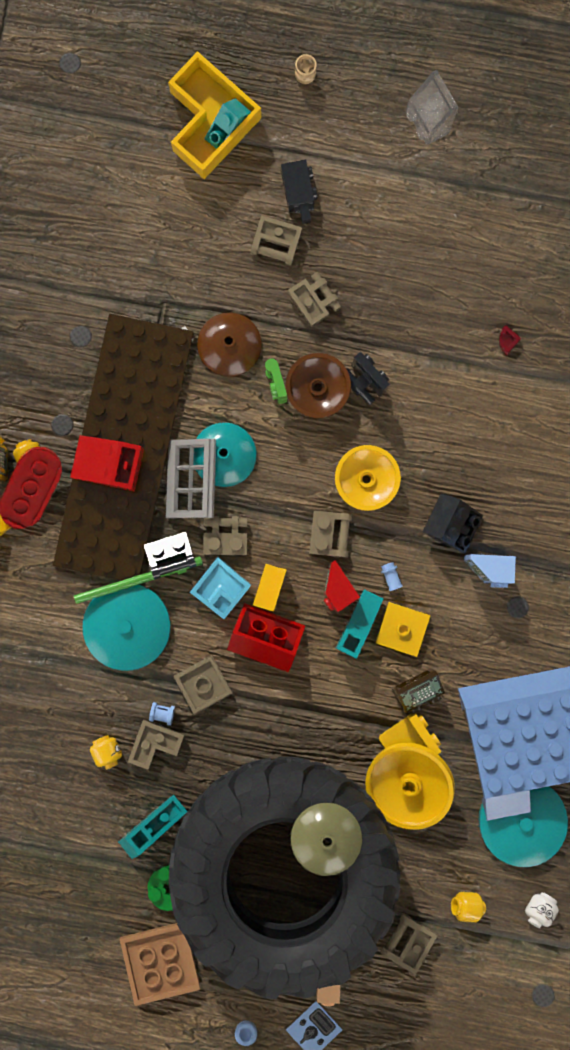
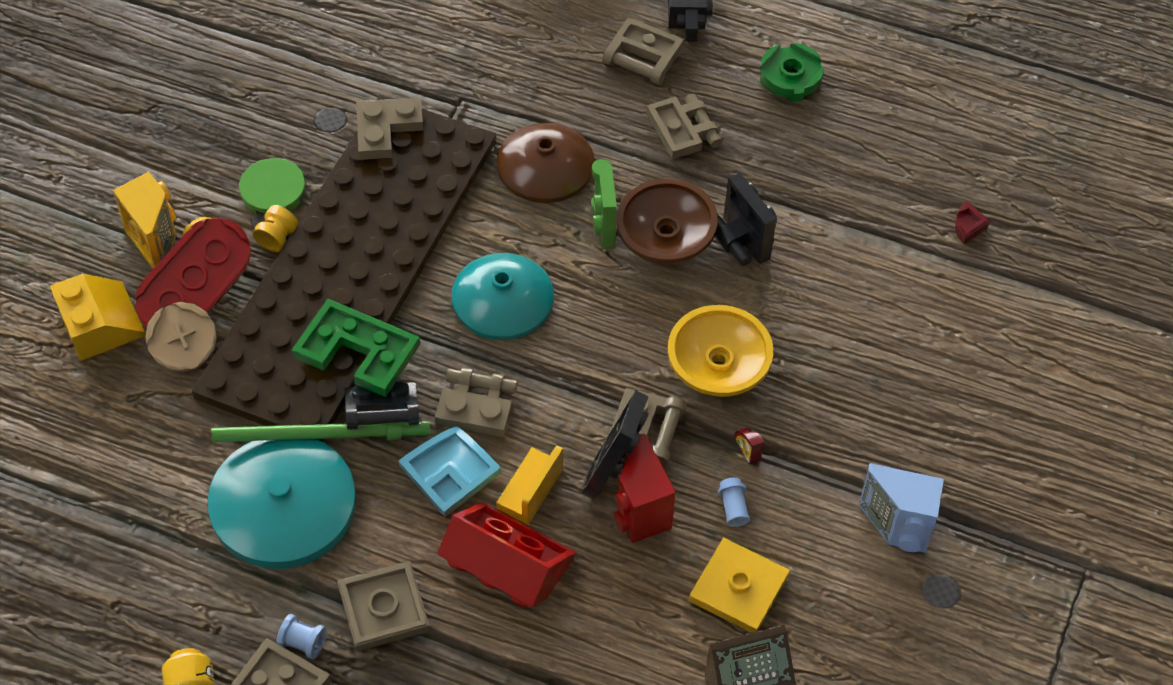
camera: 15 degrees right, 30 degrees down
red slope [70,435,144,492] -> none
light grey piece [166,439,216,518] -> none
teal slope [335,589,383,659] -> none
black slope [422,493,483,554] -> none
none -> tan tile [145,302,217,373]
none -> bright green tile [239,158,306,216]
none -> yellow wheel [252,205,298,253]
none -> green plate [292,299,420,397]
none -> dark tan plate [356,97,423,160]
none -> black plate [580,390,649,500]
none -> dark red tile [734,427,764,465]
none -> green plate [760,43,824,102]

